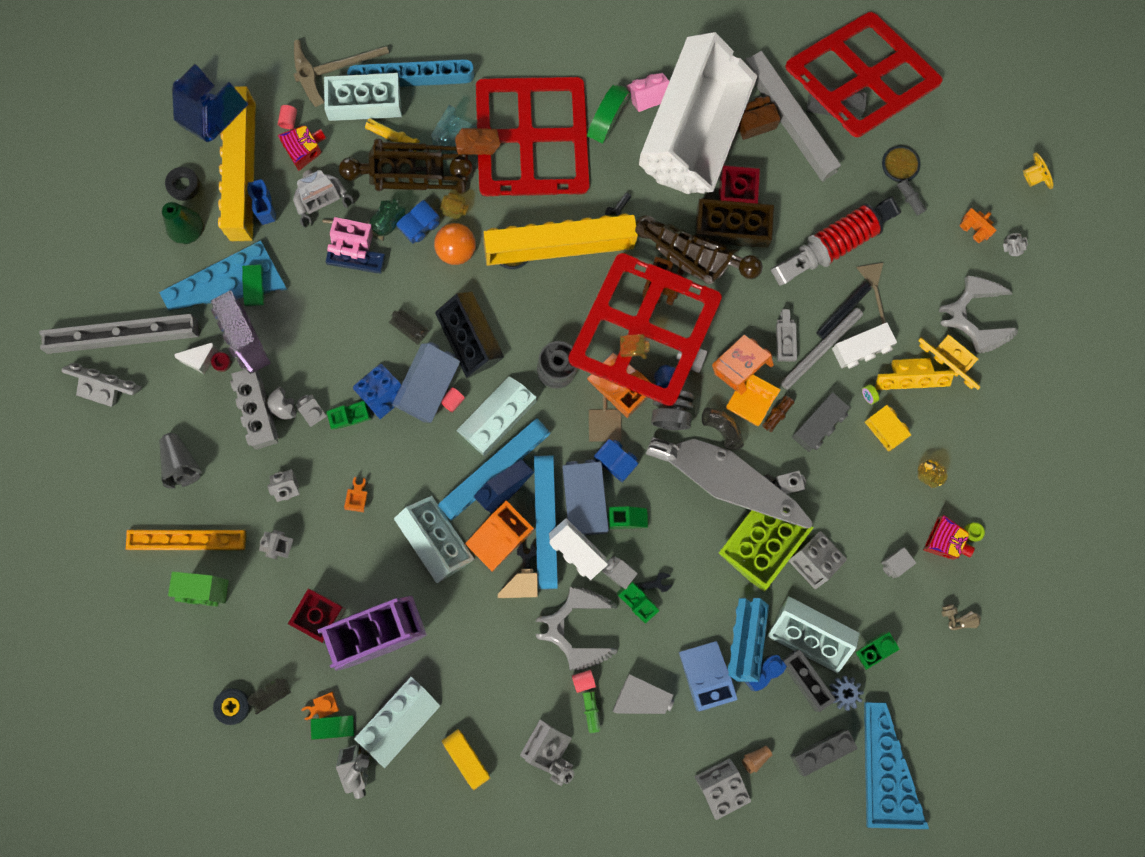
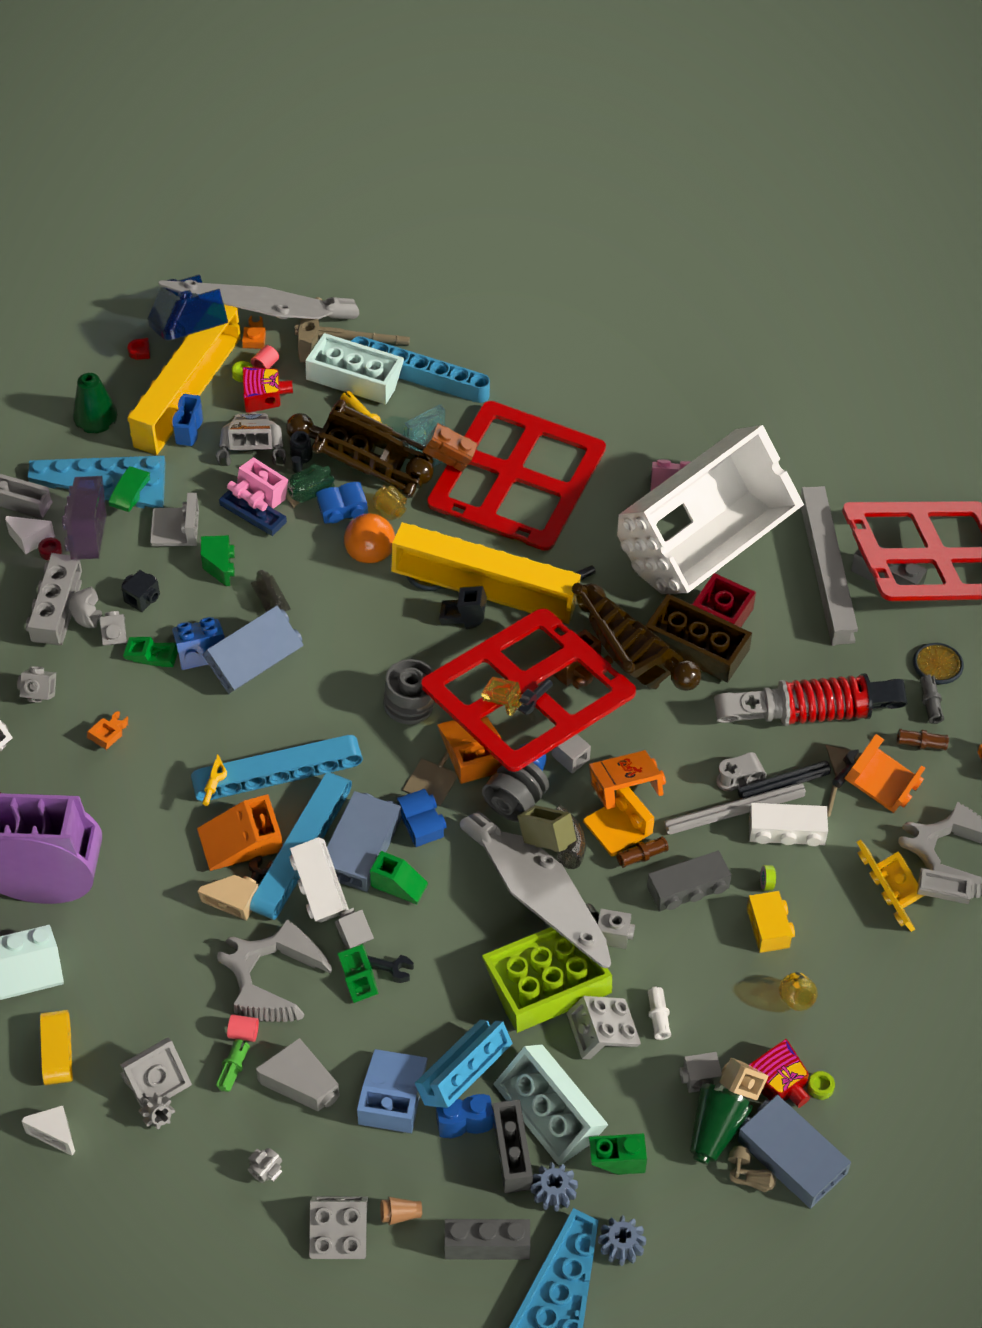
camera: 30 degrees right, 25 degrees down
black tyre [165,167,200,201] -> none
light aqua slope [394,496,474,583] -> none
black slope [435,292,504,378] -> none
coral beam [441,387,465,413] -> none
light aqua slope [456,376,537,457] -> none
dark blue slope [473,459,534,513] -> none
green arch [587,85,631,144] -> none
reddish brown brick [738,96,780,140] -> none
light grey hinge [776,309,797,362] -> none
yellow bracket [875,358,954,390] -> none
none -> white slope [22,1106,75,1156]
none -> black brick [121,570,160,612]
none -> red tile [127,338,150,360]
none -> light grey bracket [150,493,199,546]
none -> light grey wing [159,280,359,319]
none -> green slope [201,535,235,586]
none -> yellow hand [202,754,227,806]
none -> lime tile [232,361,253,382]
none -> orange plate [242,316,266,349]
none -> light grey gear [248,1148,282,1183]
none -> black piece [290,431,313,474]
none -> black brick [439,586,487,629]
none -> black bar [518,679,553,715]
none -> olive brick [518,805,577,852]
none -> sand blue gear [598,1215,646,1266]
none -> white axle [648,986,671,1040]
none -> dark green cone [690,1083,753,1165]
none -> light grey piece [716,752,767,792]
none -> tan slope [719,1058,768,1100]
none -> sand blue brick [738,1095,851,1209]
none -> black bar [832,749,859,788]
none -> orange panel [844,734,925,813]
none -> reddish brown pin [897,729,949,751]
none -> light grey tile [917,868,972,904]

